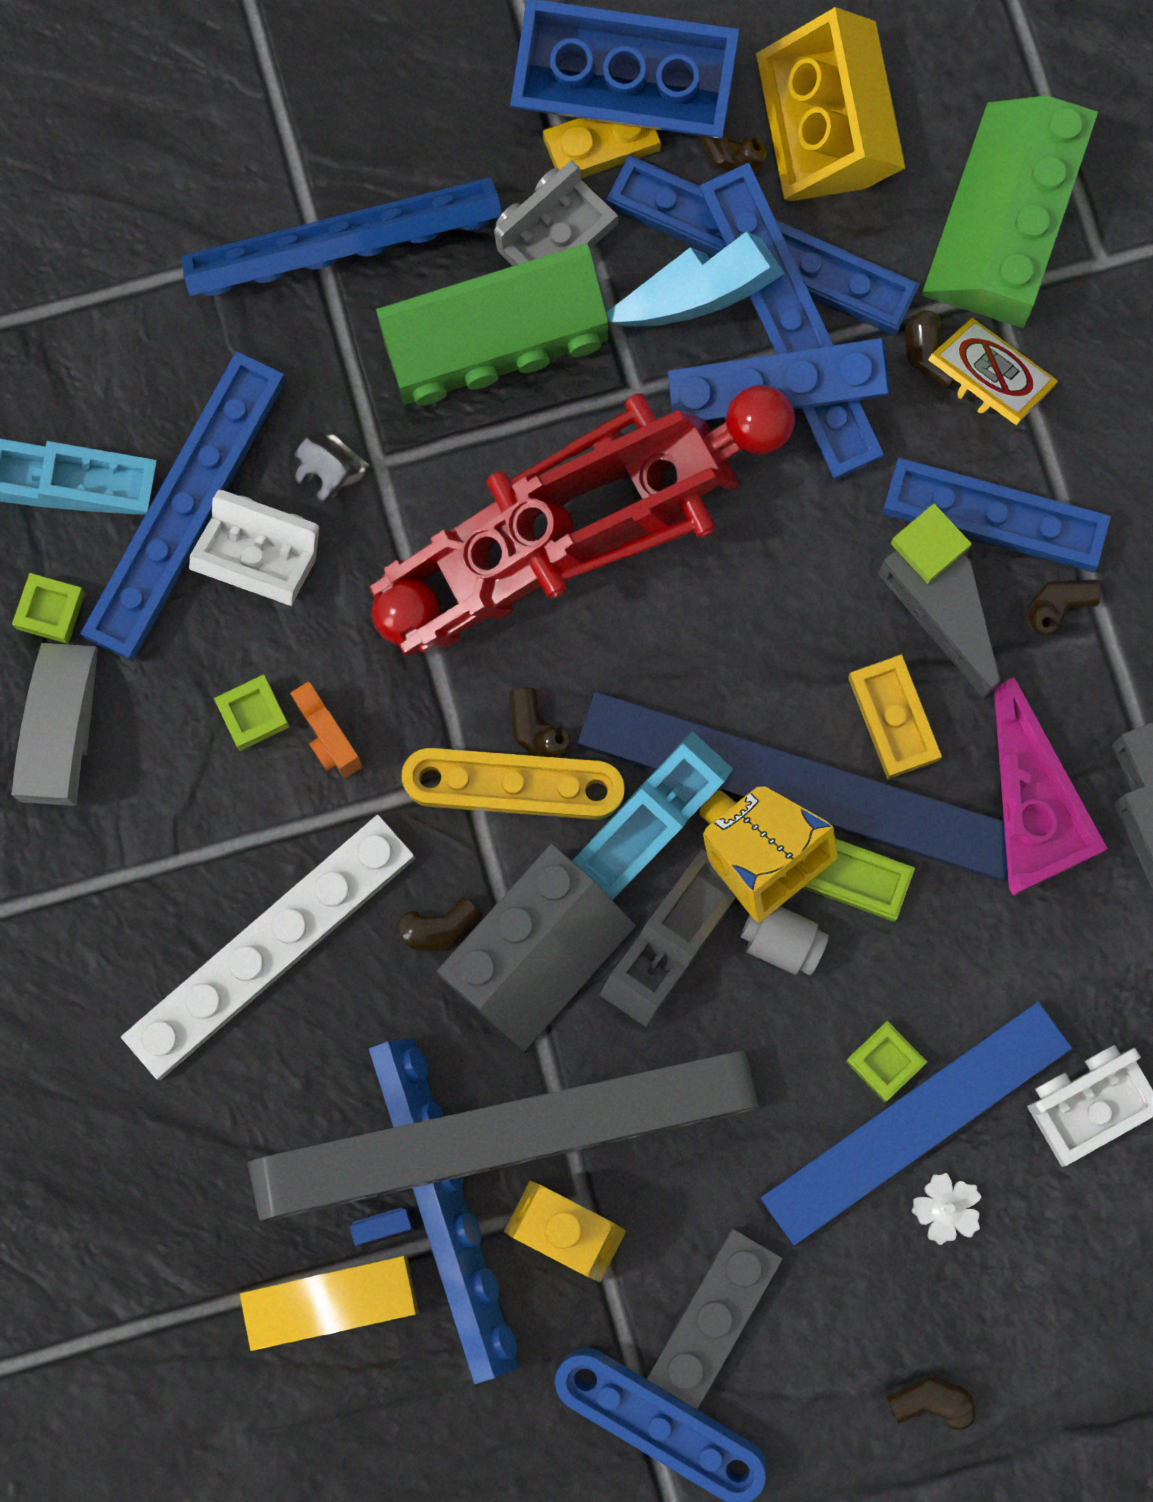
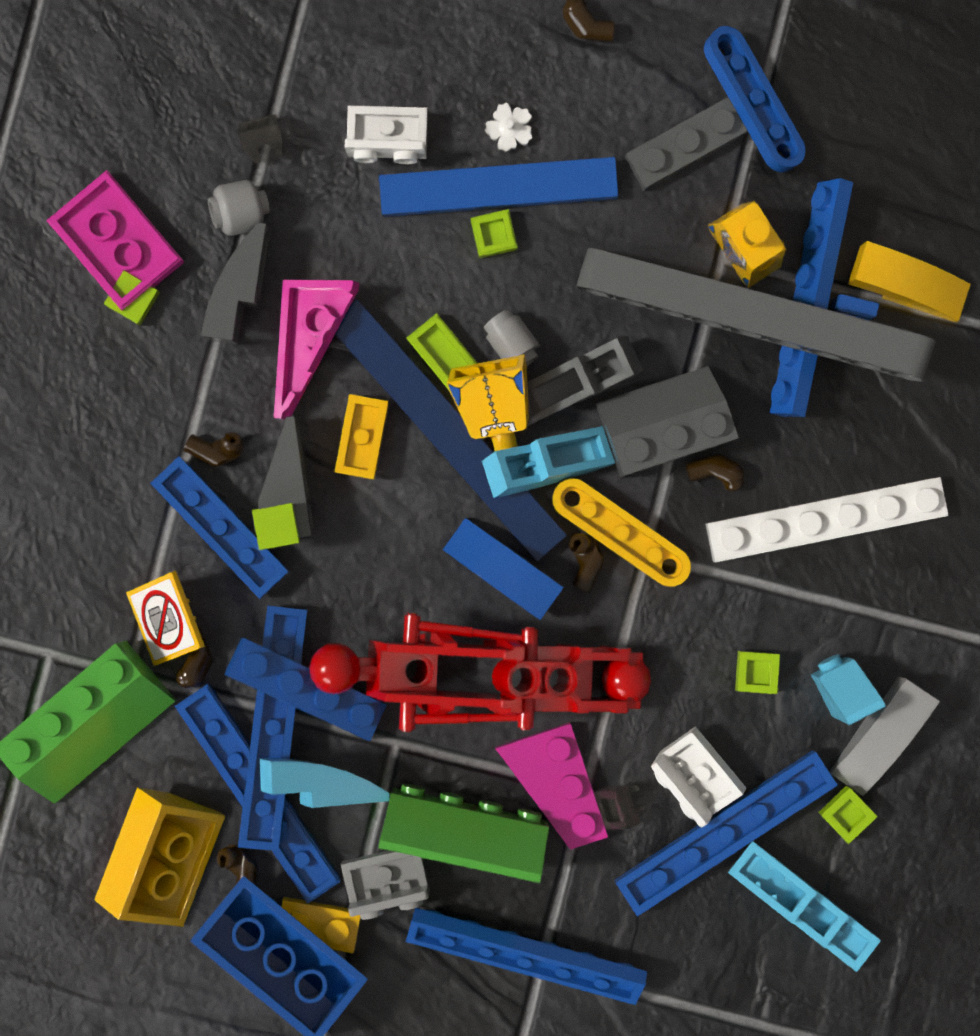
camera: 155 degrees left, 10 degrees up
orange plate [290,681,363,779] -> none
none -> blue slope [443,518,564,620]
none -> dark pink wing [495,722,608,850]
none -> medium azure slope [811,654,886,725]

